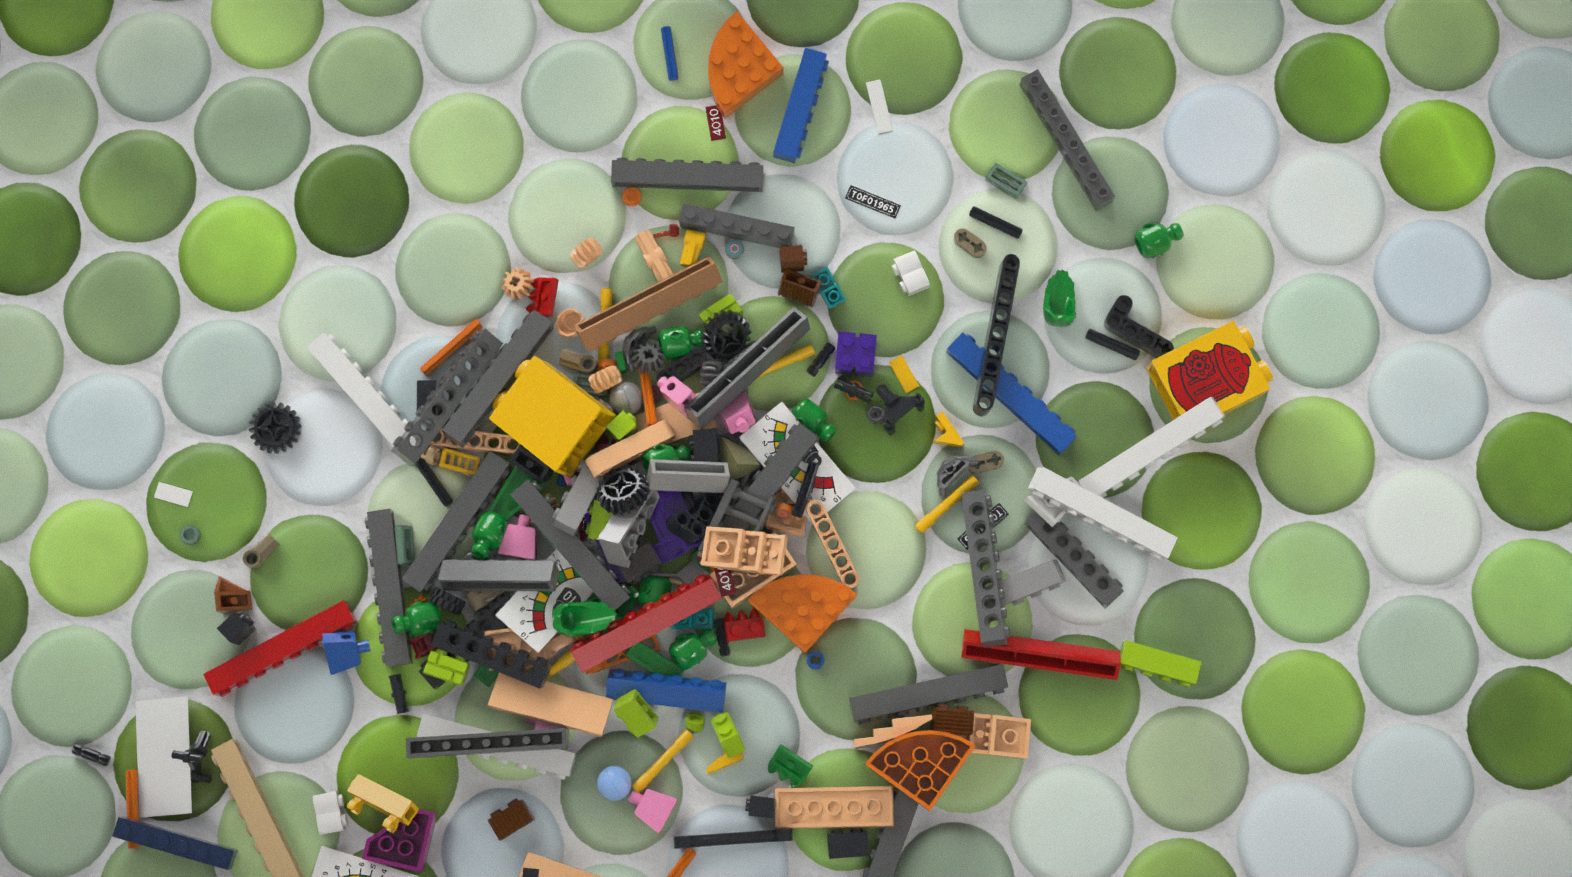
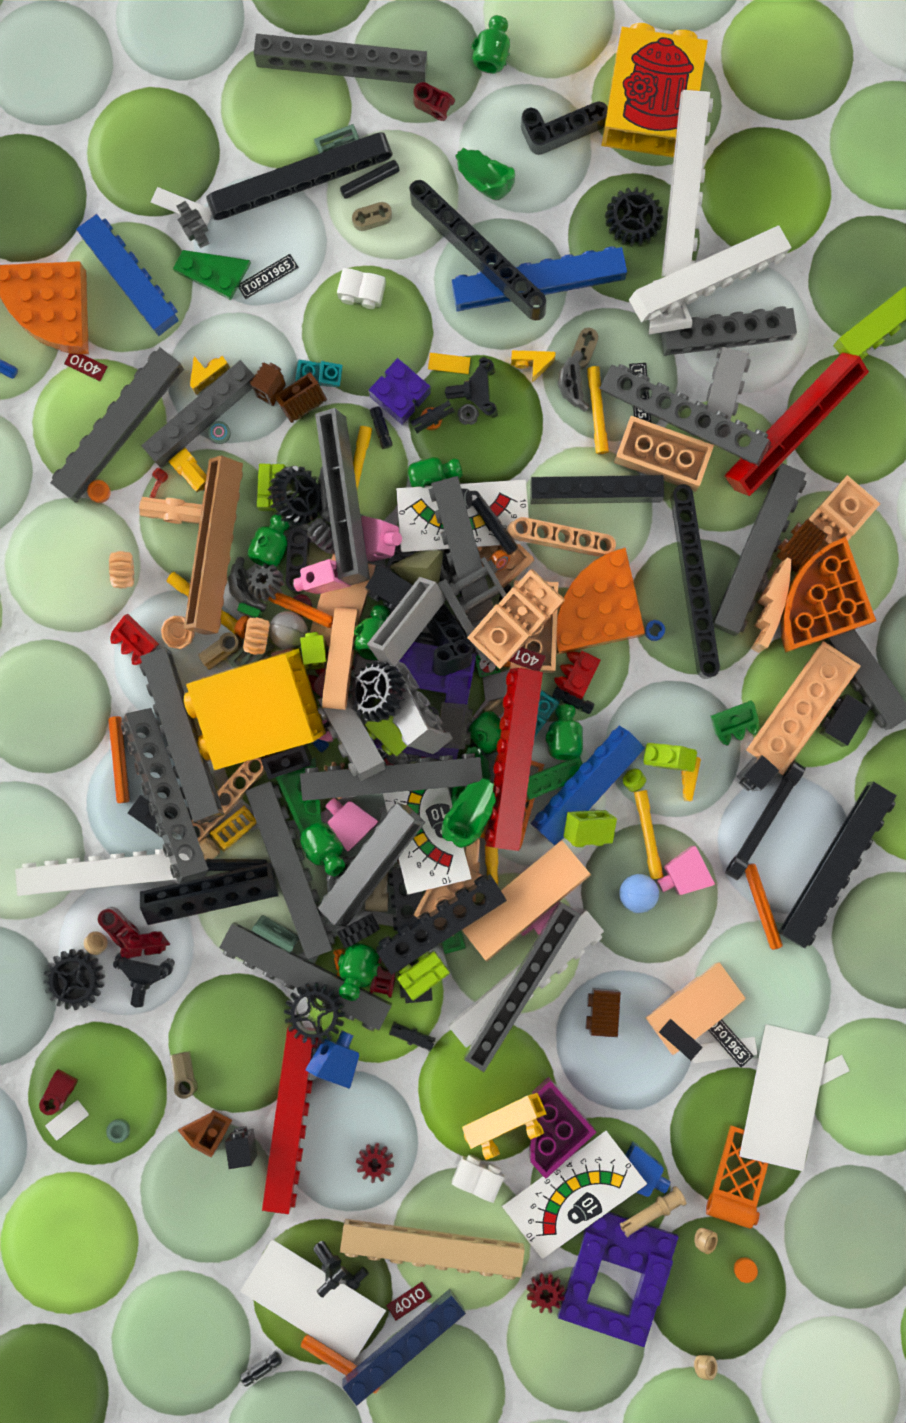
camera: 55 degrees left, 5 degrees up
light nougat gear [501,268,534,300] -> none
black axle [1085,329,1140,360] -> none
none -> dark red piece [39,1069,78,1115]
none -> tan tile [84,931,108,955]
none -> dark red piece [97,907,140,948]
none -> black axle [113,952,175,1008]
none -> dark red hinge [119,931,170,959]
none -> black brick [140,862,279,925]
none -> green wing [173,250,251,300]
none -> dark grey gear [176,201,210,249]
none -> yellow slope [190,356,230,395]
none -> black beam [206,132,393,220]
none -> black gear [284,982,346,1045]
none -> dark red gear [356,1143,394,1183]
none -> dark red sticker [386,1282,431,1321]
none -> dark red piece [413,82,455,121]
none -> black brick [530,475,664,504]
none -> black gear [605,187,664,247]
none -> light nougat brick [614,416,714,492]
none -> black beam [670,484,720,679]

